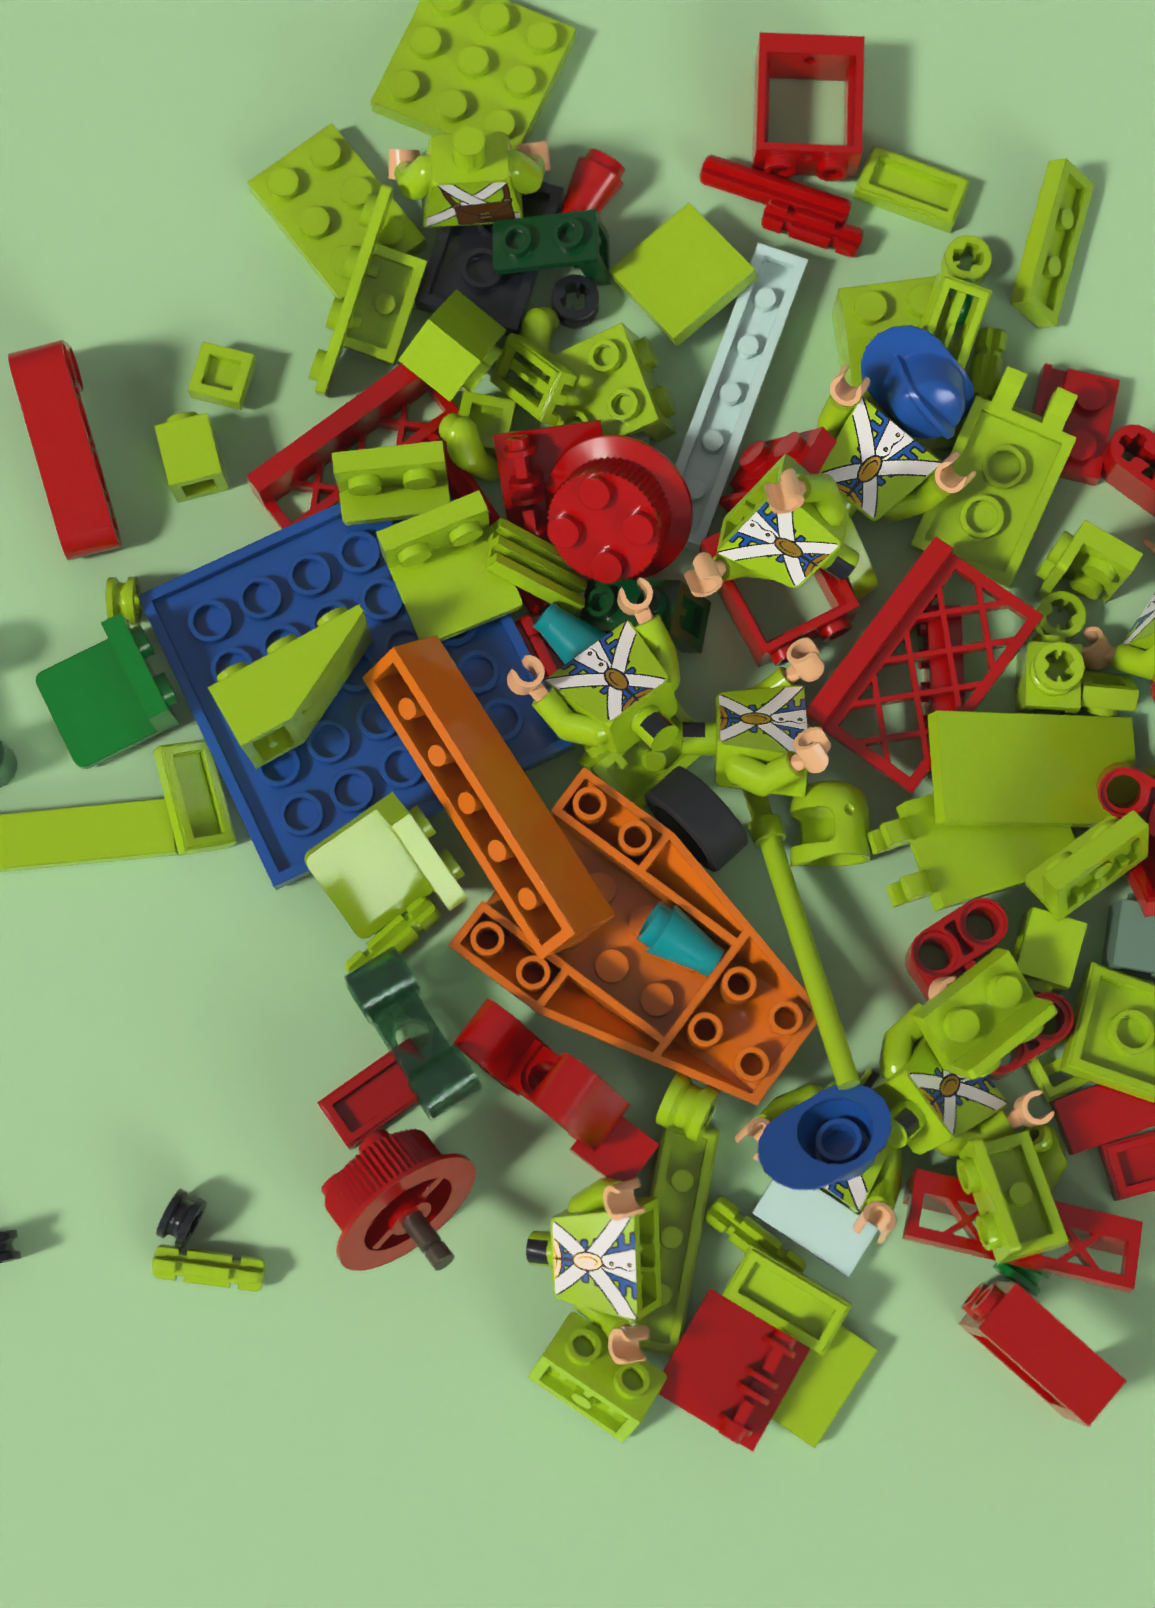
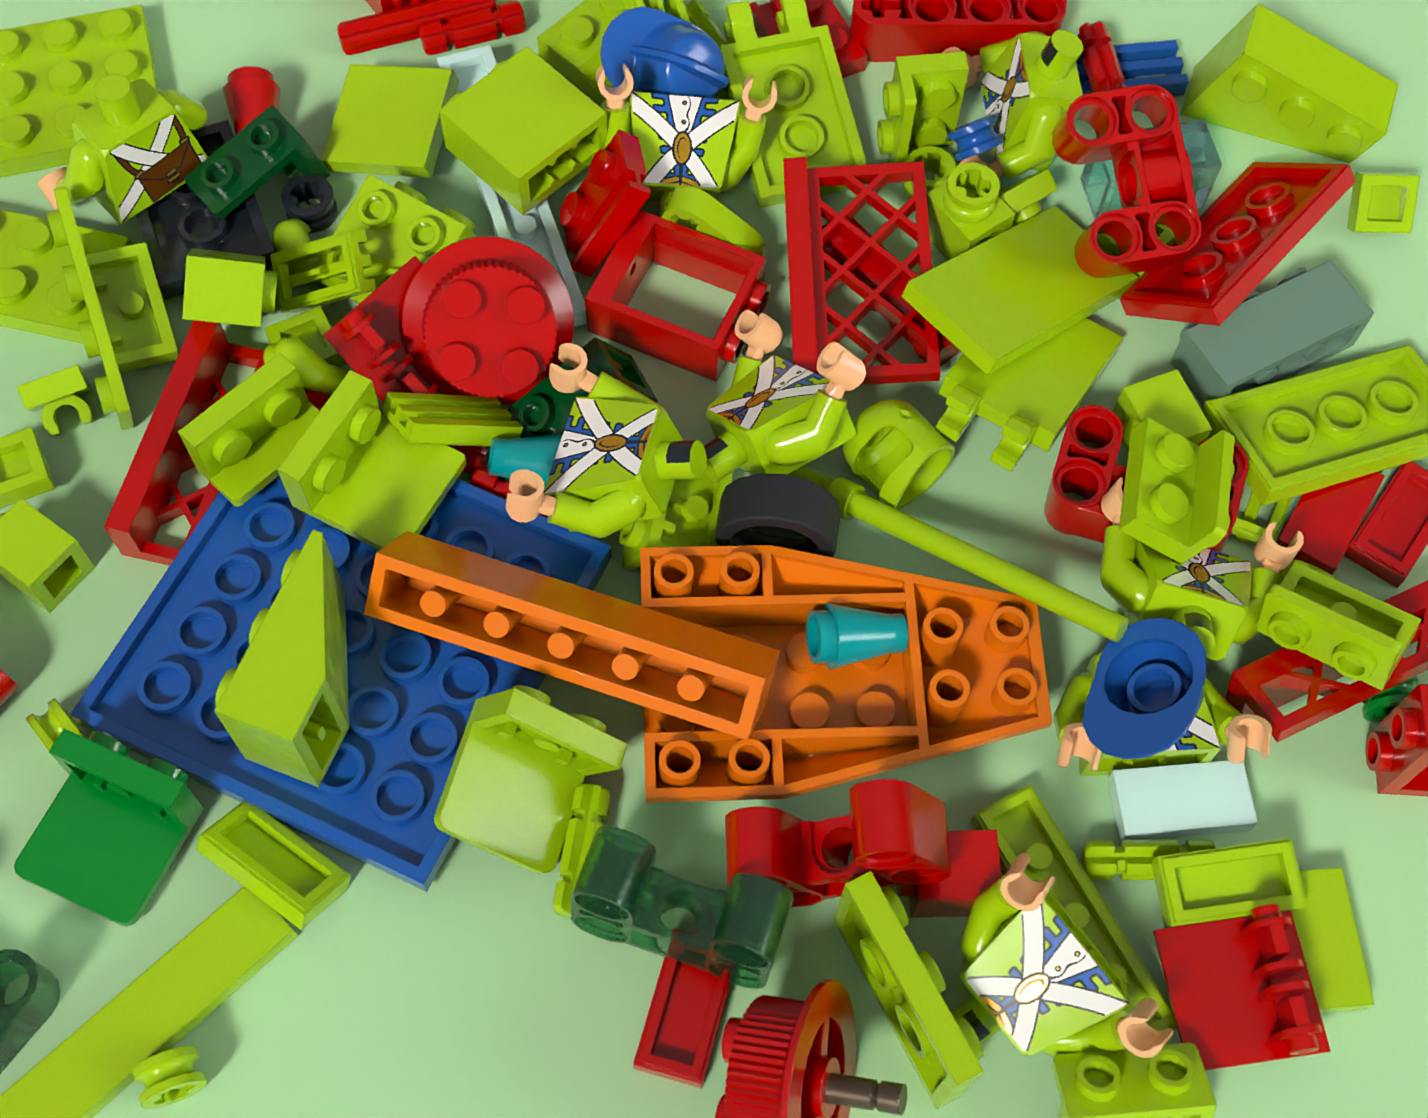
camera: 40 degrees left, 15 degrees down
lime wheel [655,1073,721,1142] -> none
torso [684,454,860,597] -> none
lime bracket [1025,810,1149,921] -> none
none -> lime tile [16,365,94,436]
none -> lime bush [132,1046,207,1109]
none -> lime brick [439,46,608,215]
none -> lime plate [833,871,984,1109]
none -> blue bush [946,114,1004,161]

